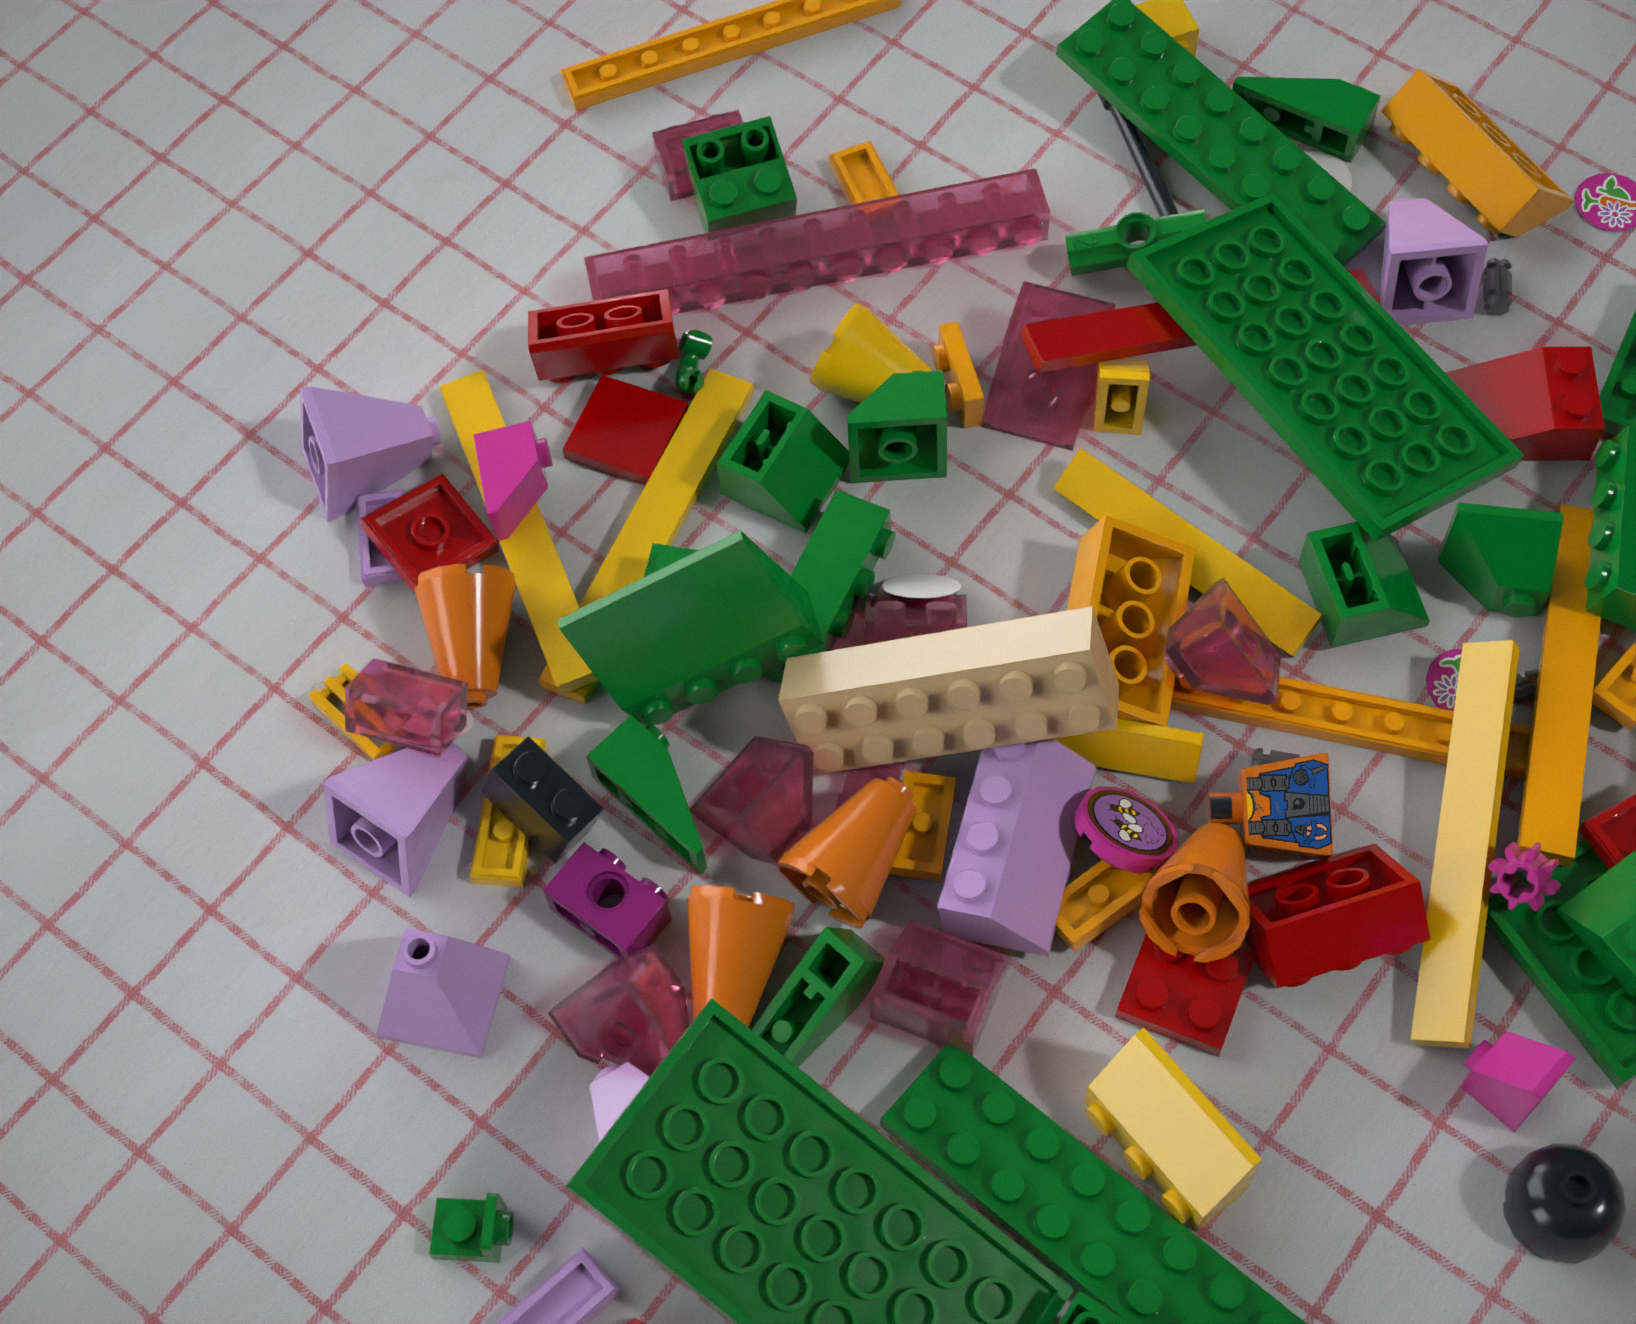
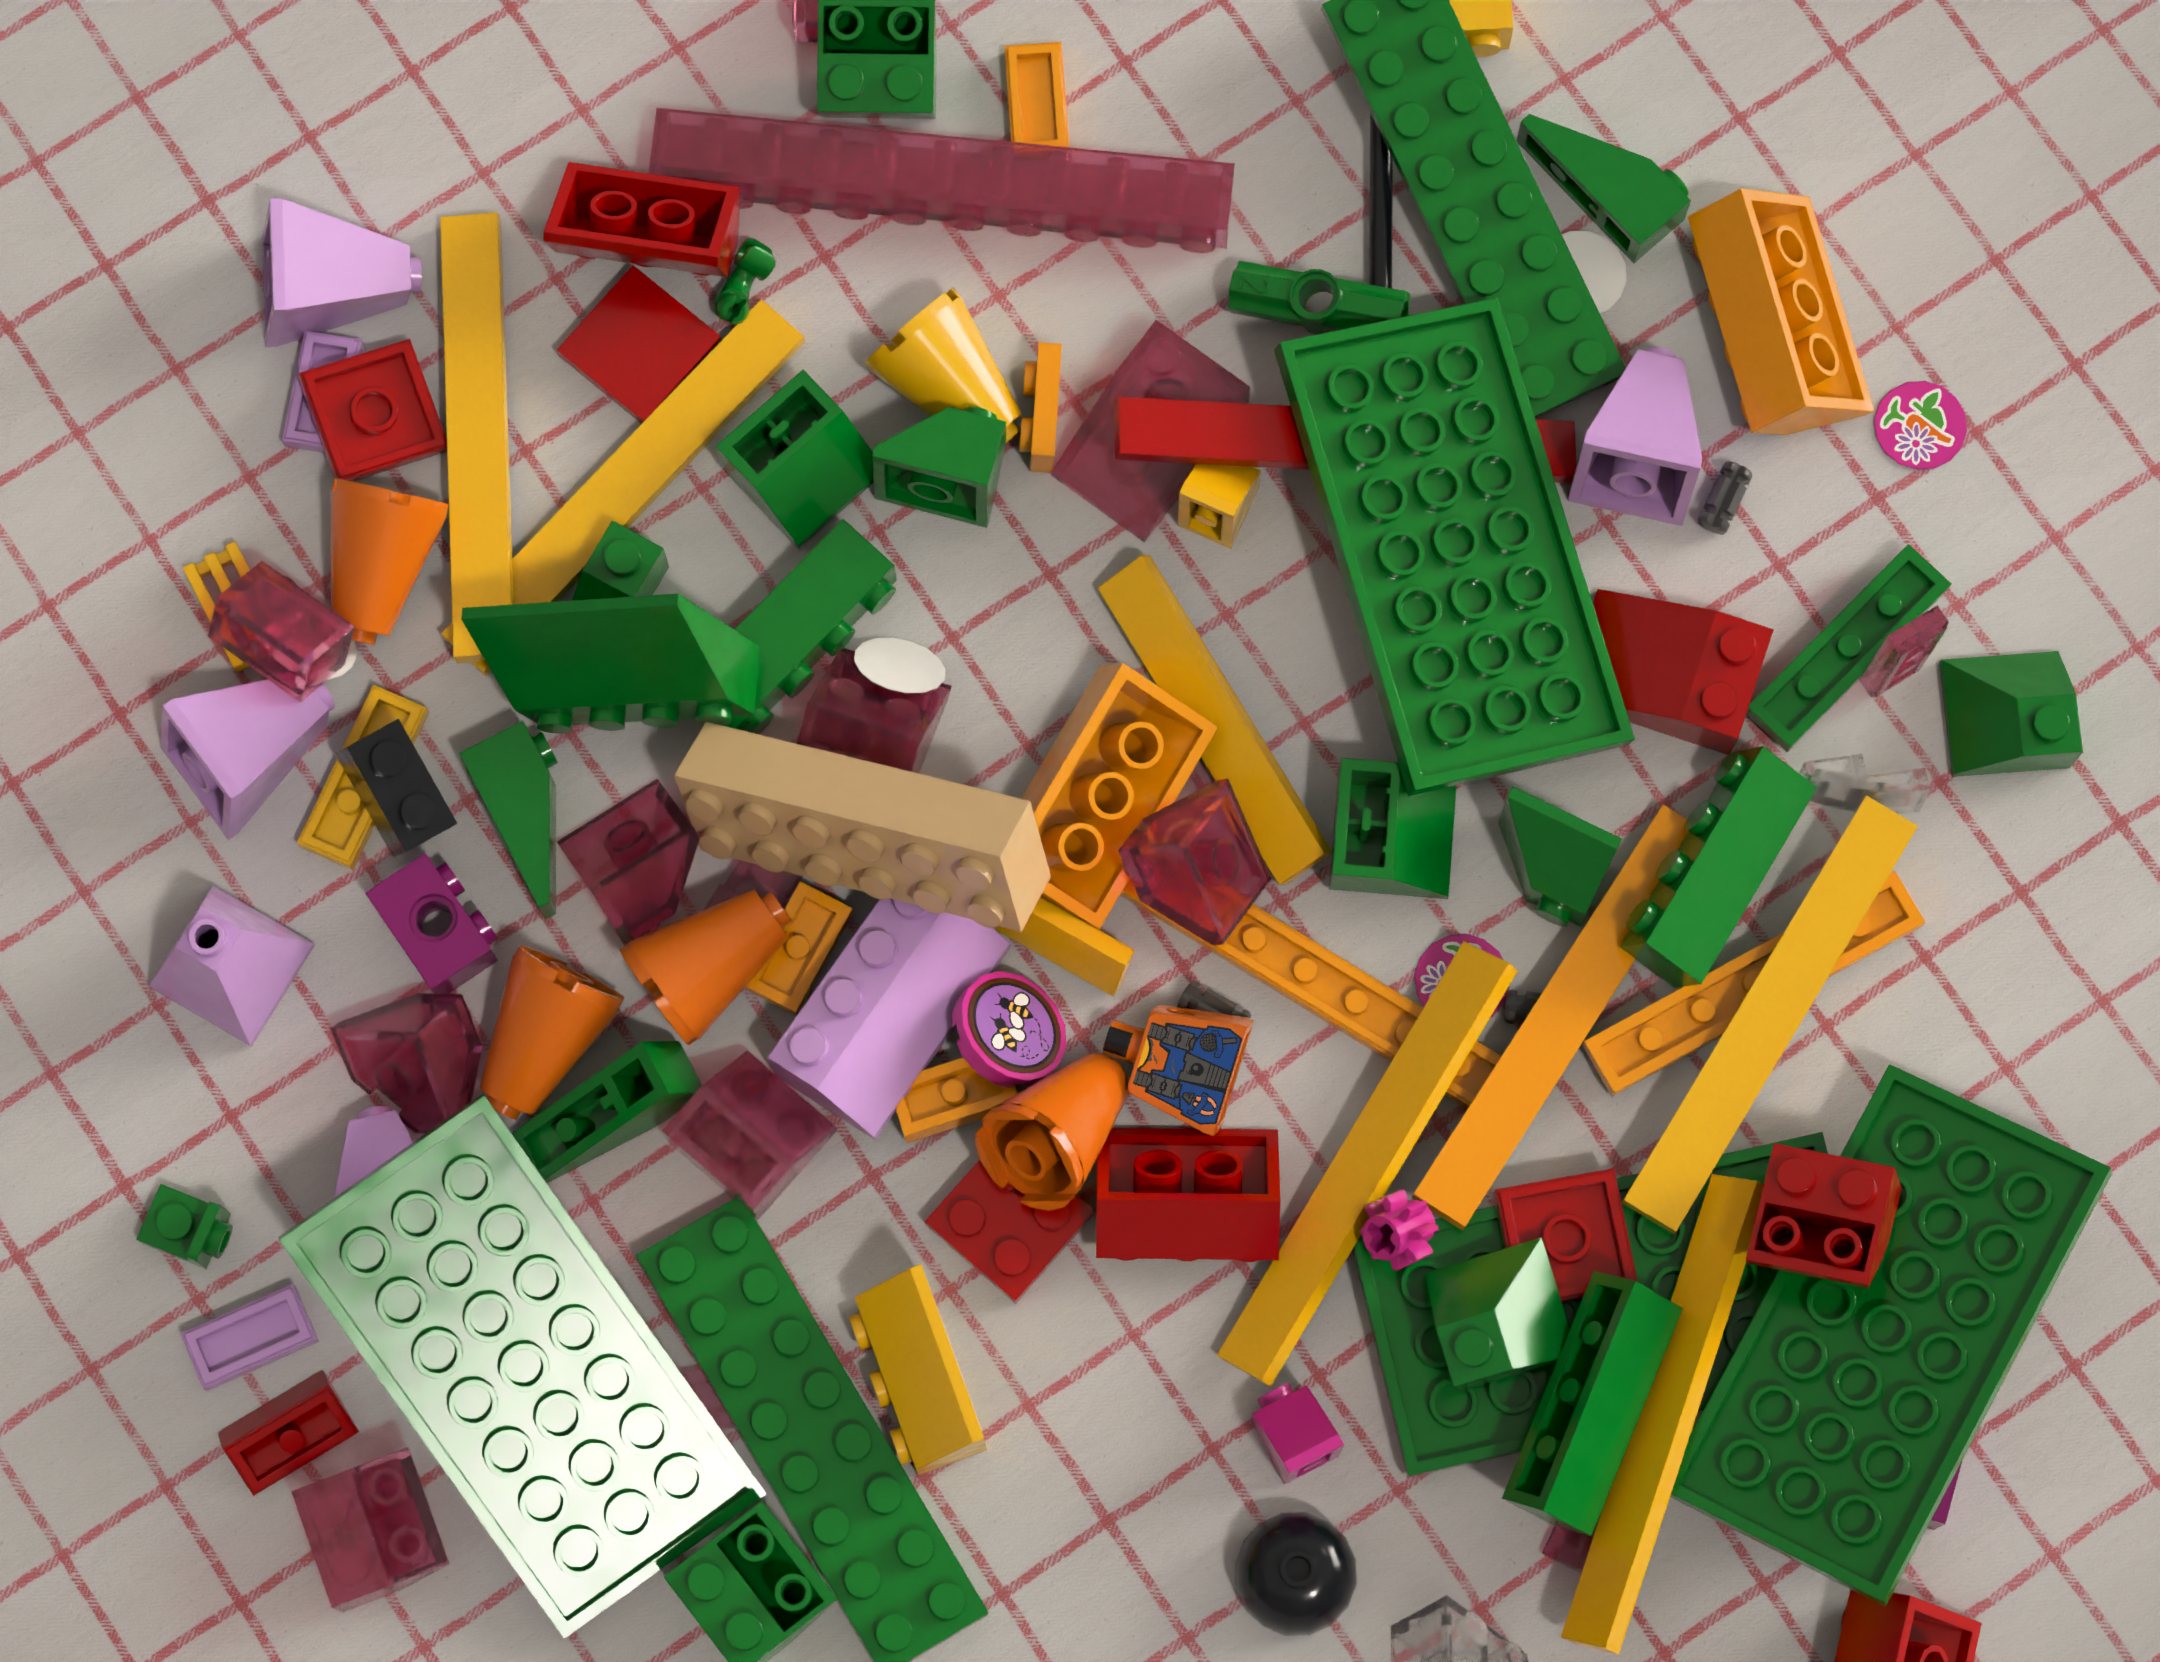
camera: 15 degrees right, 15 degrees up
dark pink slope [473,421,553,541] -> none

